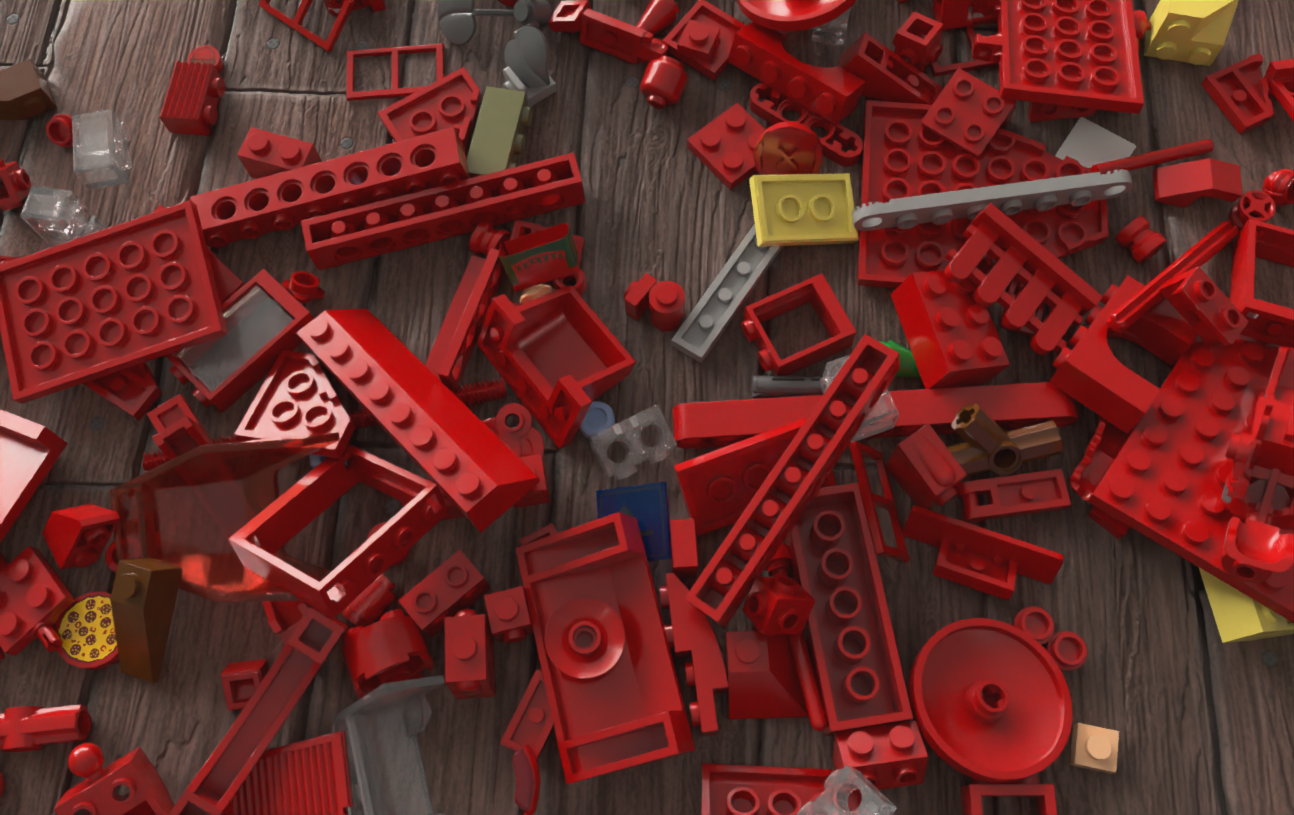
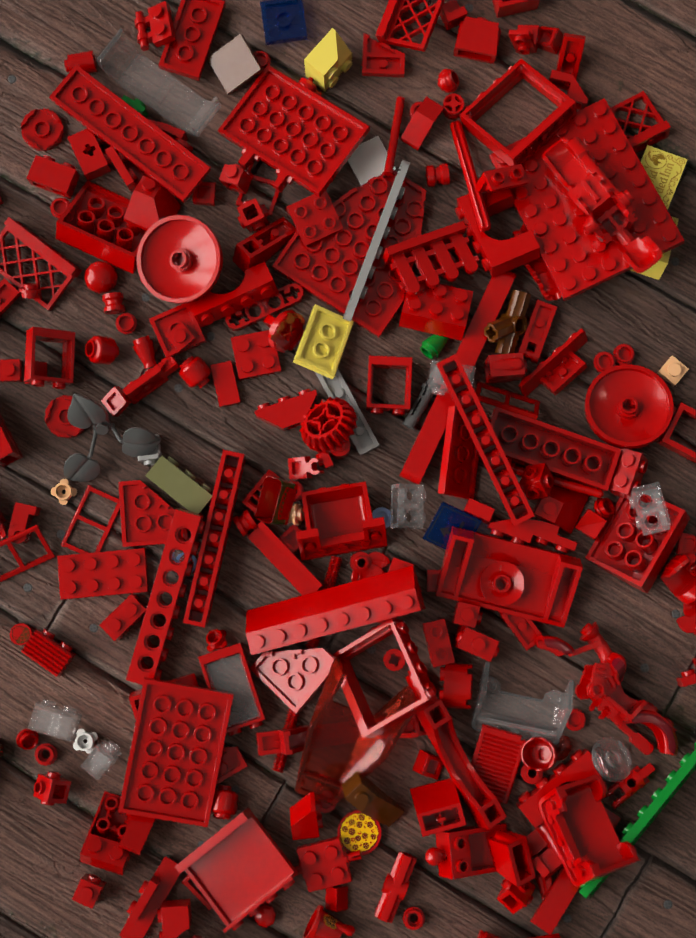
camera: 65 degrees left, 15 degrees up
none -> red plate [35,743,58,766]
none -> light nougat plate [51,479,77,505]
none -> red plate [57,548,149,600]
none -> white plate [73,729,98,754]
none -> red tile [210,360,241,408]
none -> red head [211,785,238,820]
none -> red slope [254,388,318,431]
none -> red plate [288,456,324,480]
none -> red gear [299,397,358,454]
none -> red slope [410,778,466,837]
none -> red slope [574,509,607,540]
none -> red plate [594,498,614,519]

